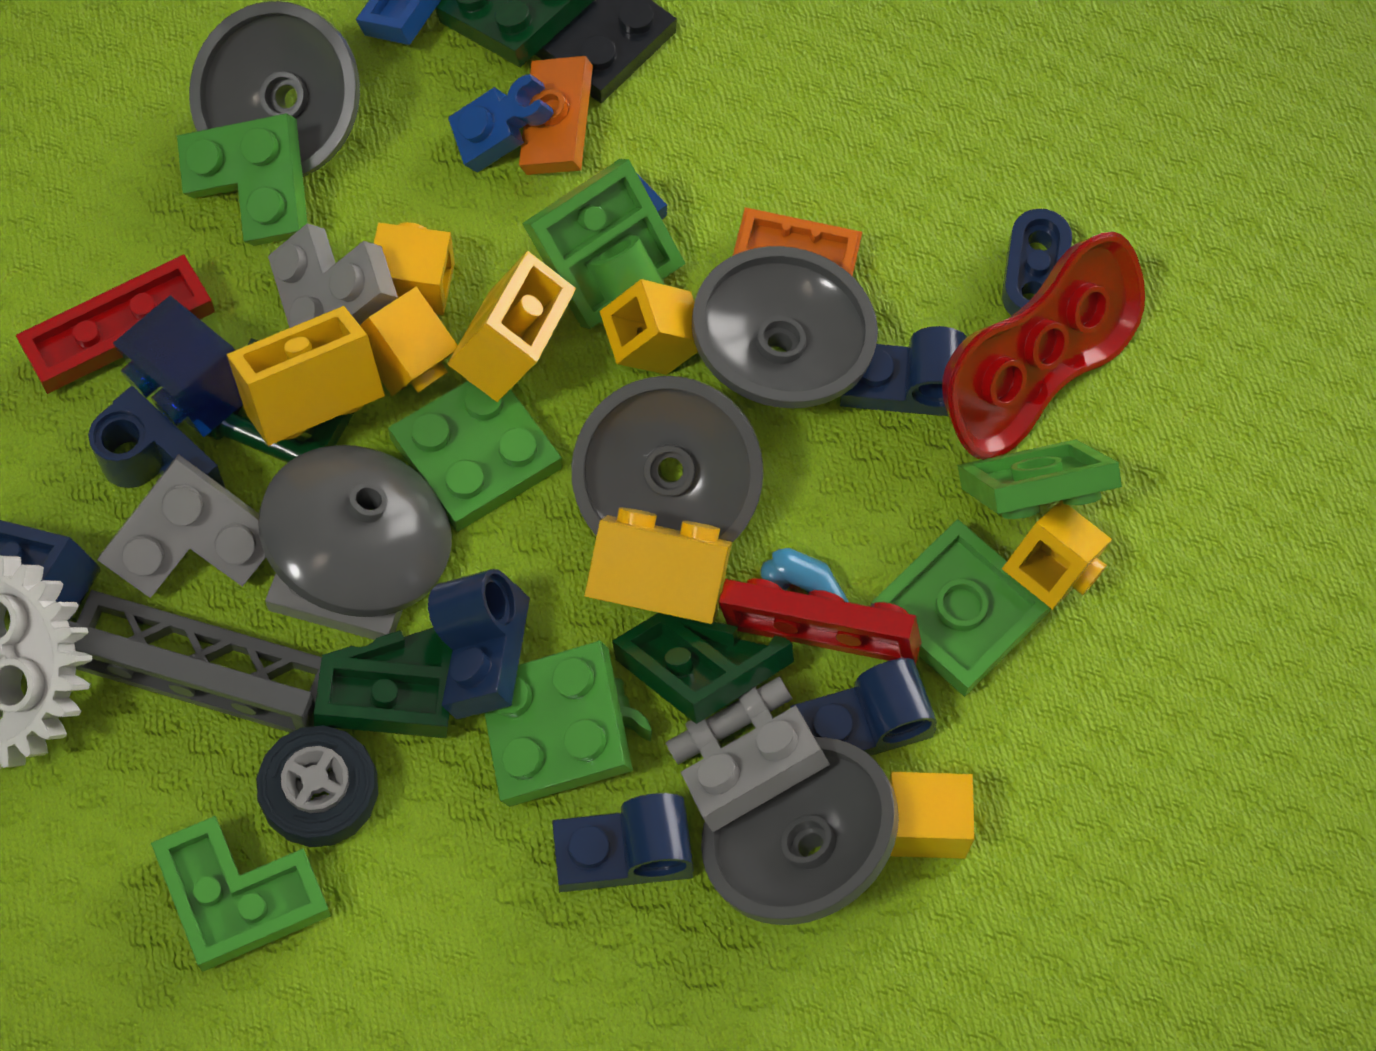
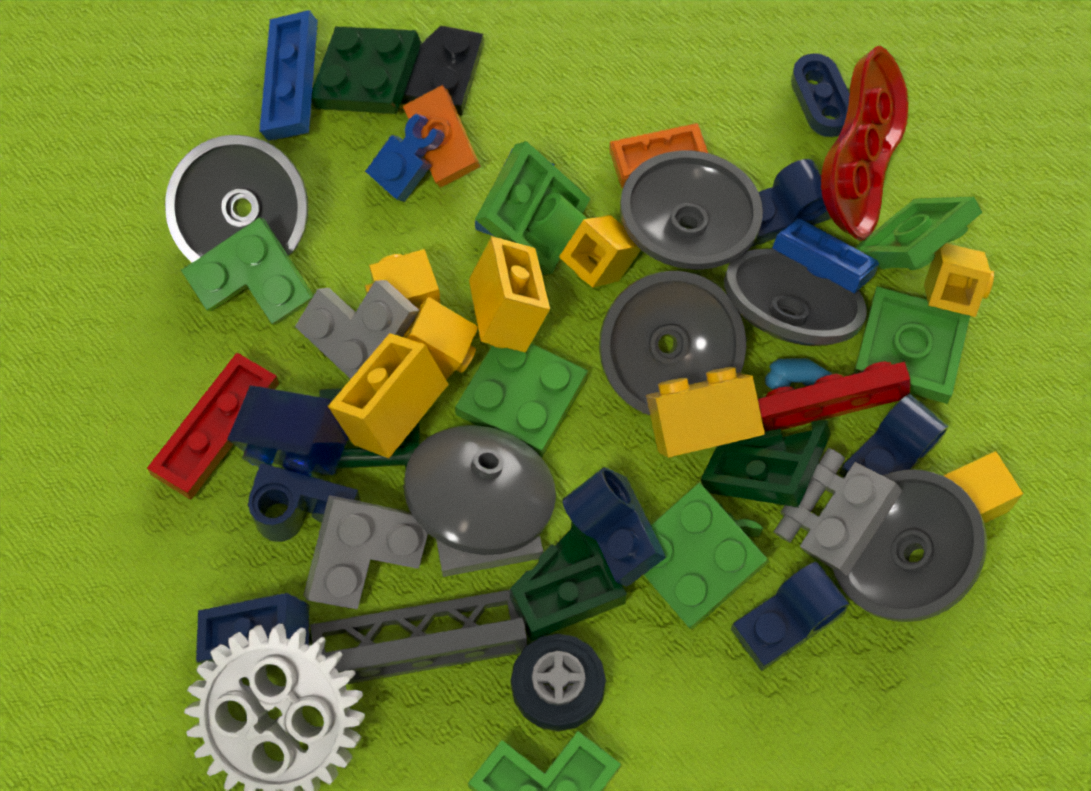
camera: 25 degrees left, 0 degrees up
none -> dark grey dish [724,249,867,346]
none -> blue plate [772,219,880,294]

